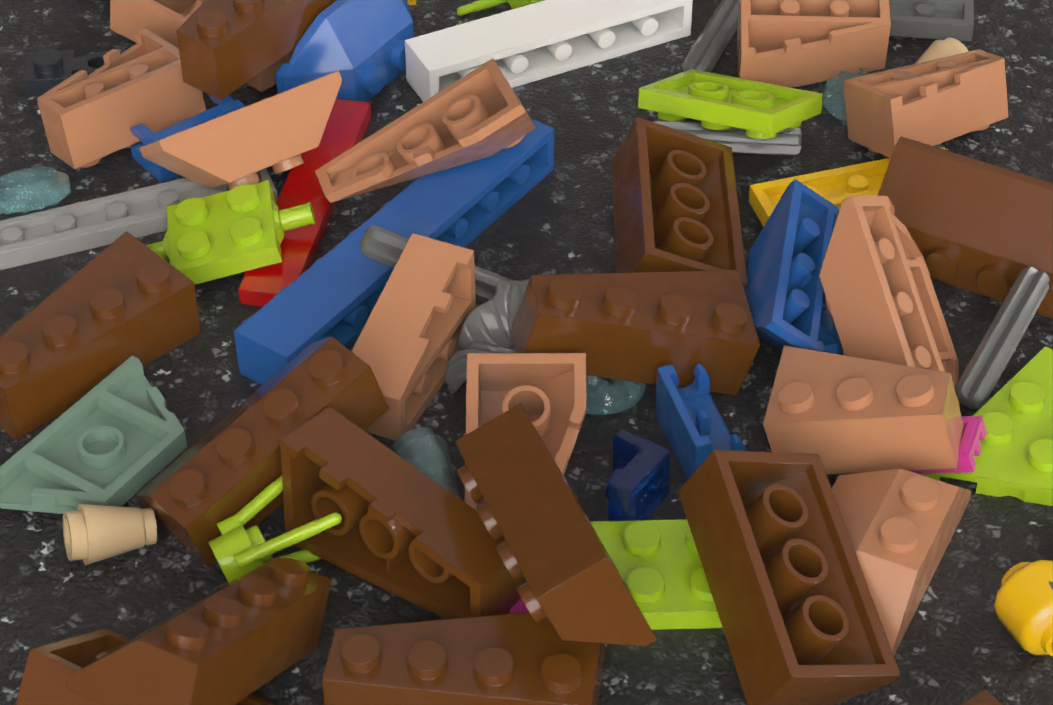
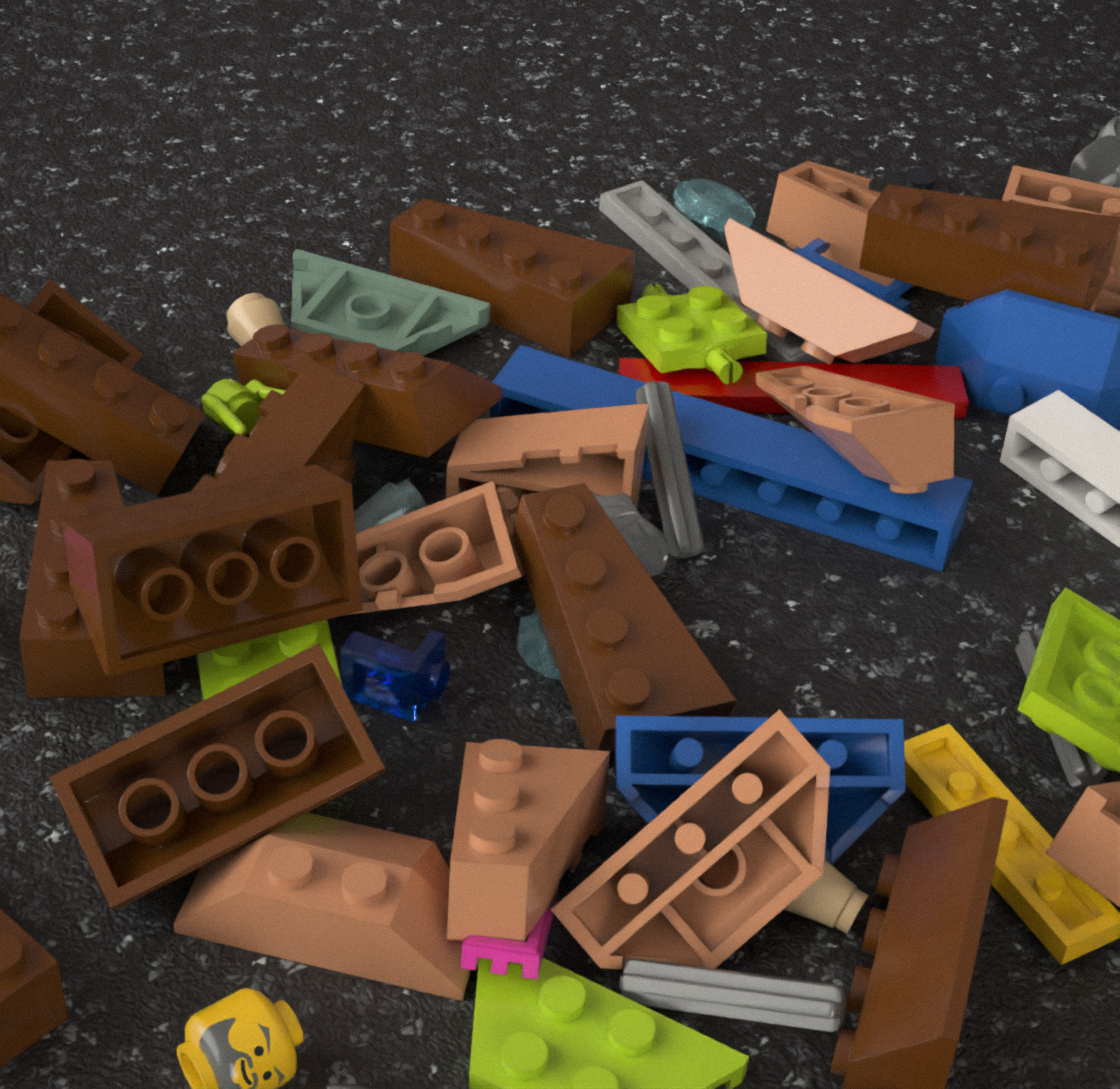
camera: 75 degrees right, 0 degrees up
reddish brown slope [611,117,748,289] -> none
blue hinge [655,364,746,480] -> none

